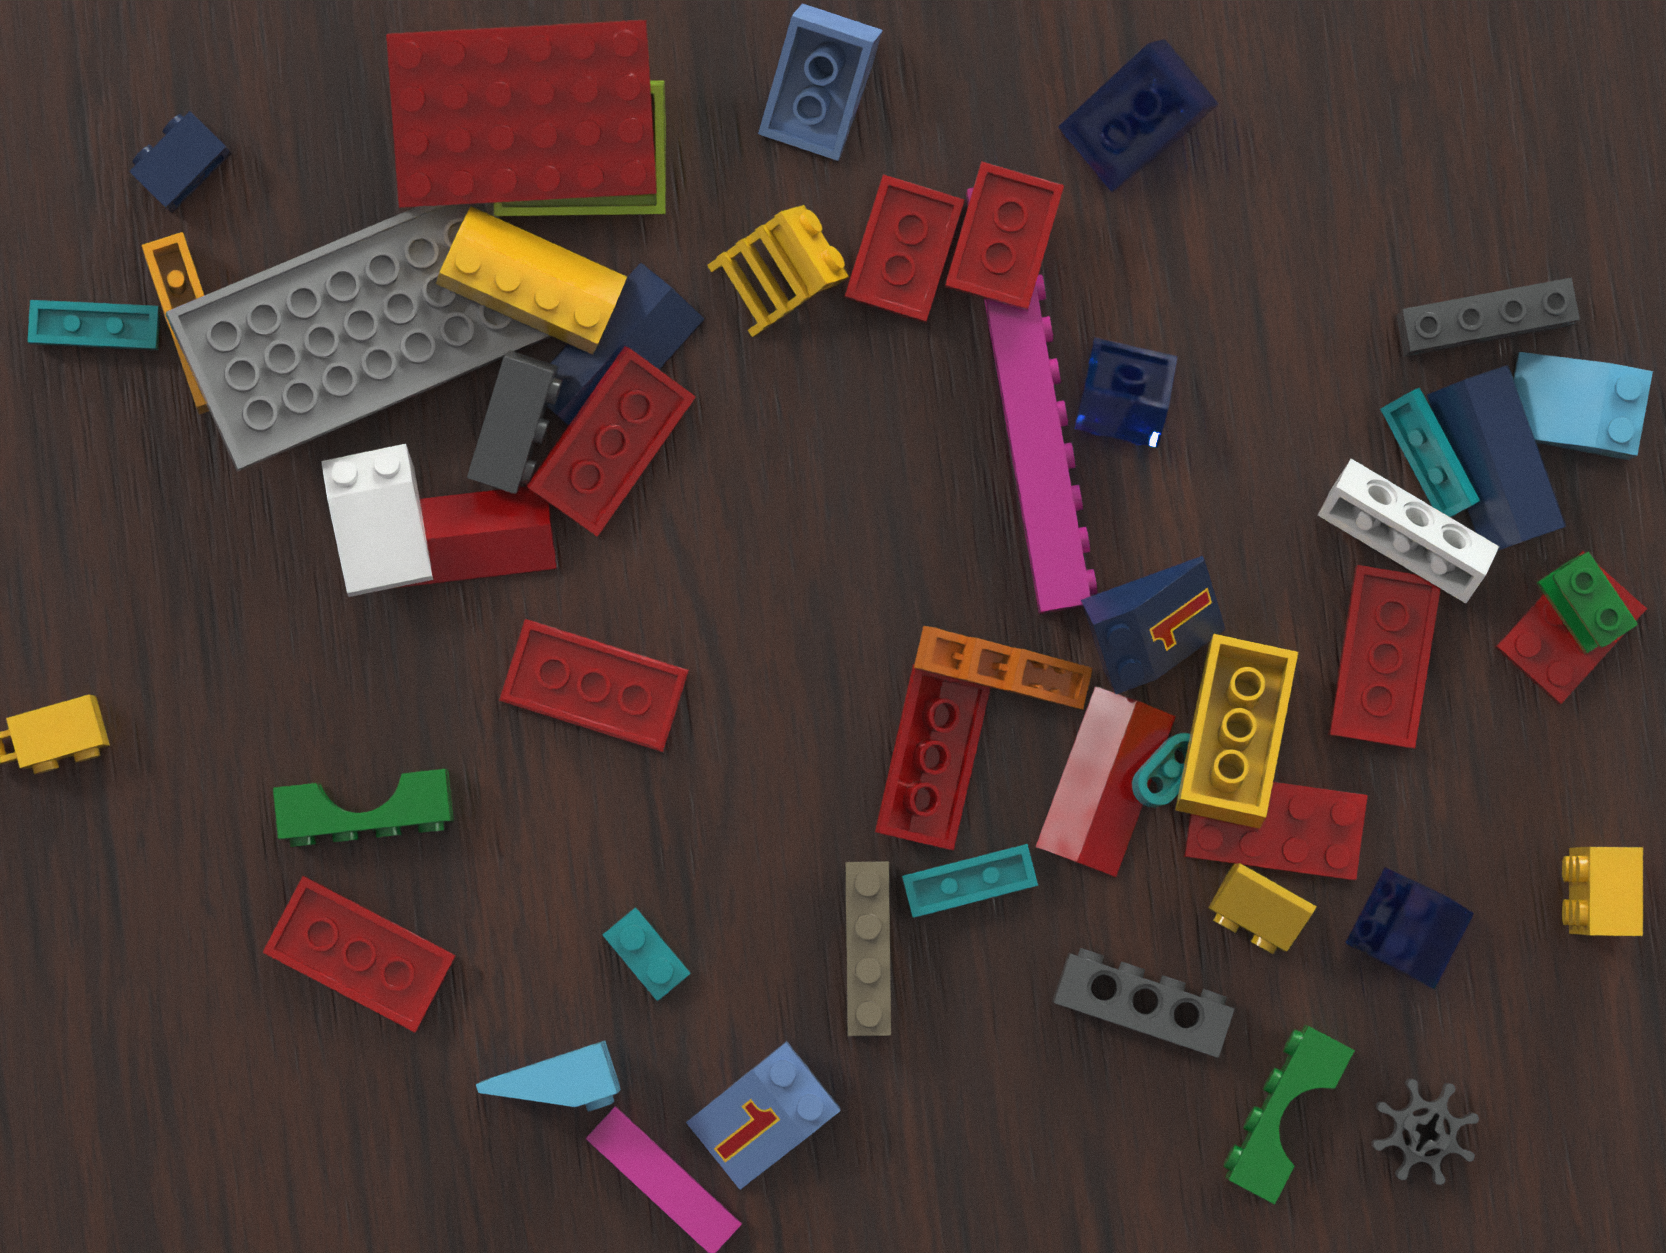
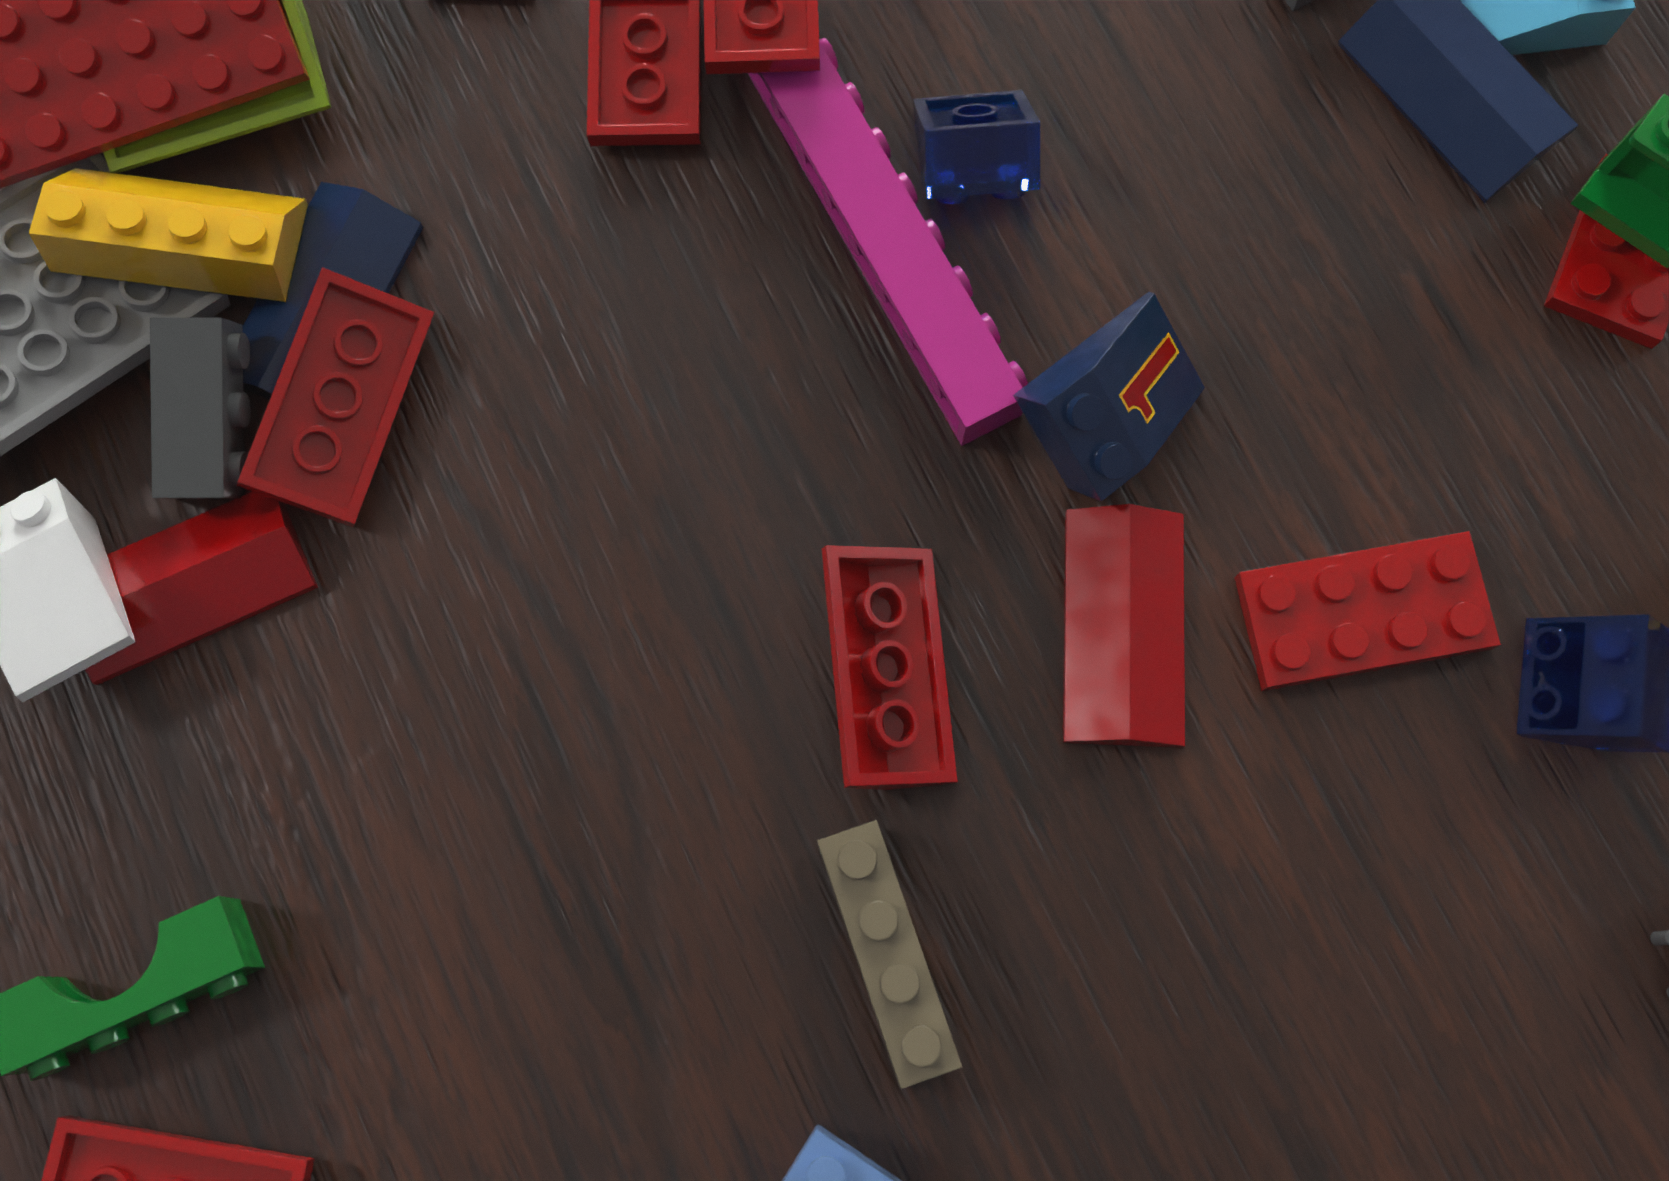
camera: 20 degrees left, 10 degrees down
red tile [499,619,689,752] -> none
teal plate [603,907,691,1001] -> none
yellow plate [707,205,849,337] -> none
teal plate [902,844,1038,918] -> none
orange slope [914,626,1093,710] -> none
dark grey brick [1052,948,1235,1058] -> none
teal plate [1132,733,1190,808] -> none
yellow brick [1175,634,1298,829] -> none
yellow slope [1208,863,1317,954] -> none
green arch [1223,1025,1355,1205] -> none
white brick [1318,459,1499,603] -> none
red plate [1328,565,1441,749] -> none
teal plate [1380,387,1480,517] -> none

